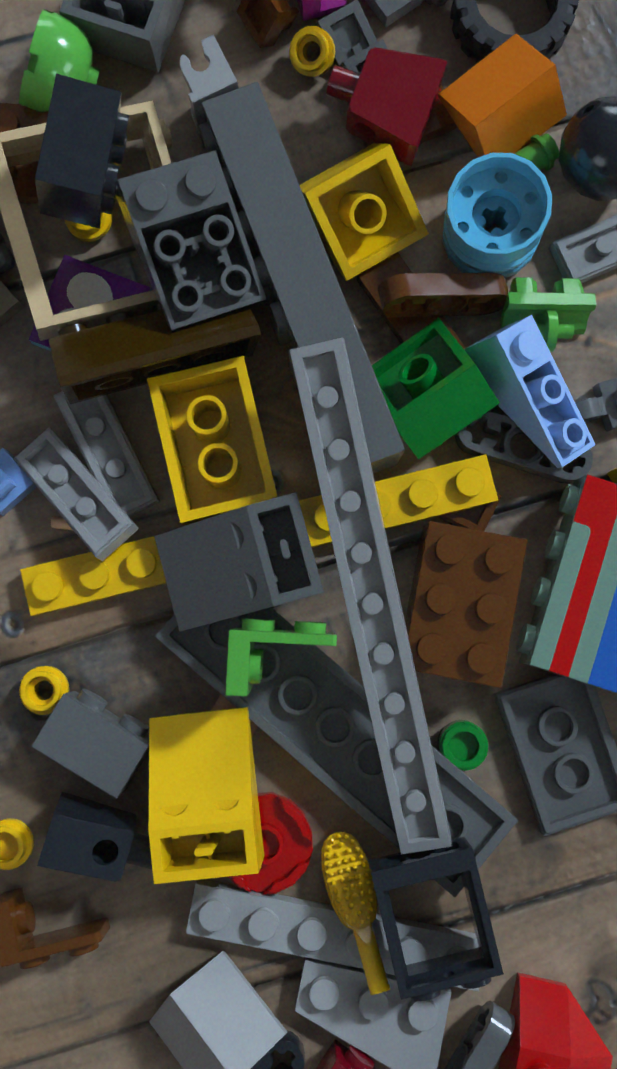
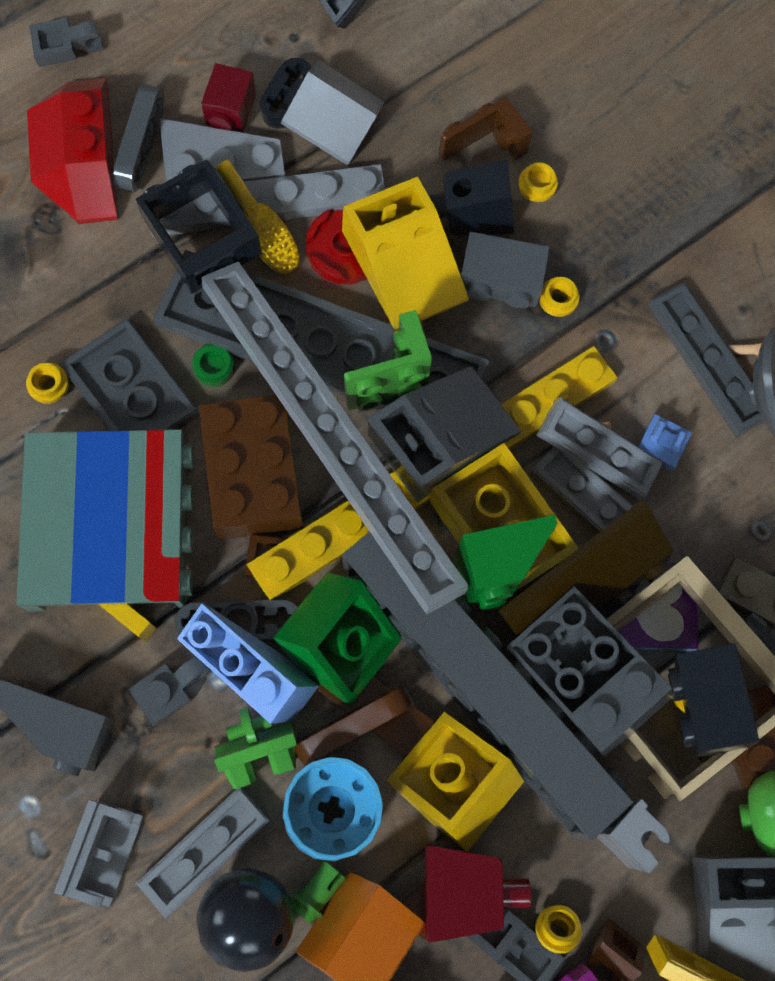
camera: 155 degrees right, 10 degrees down
none -> green slope [455,515,557,610]

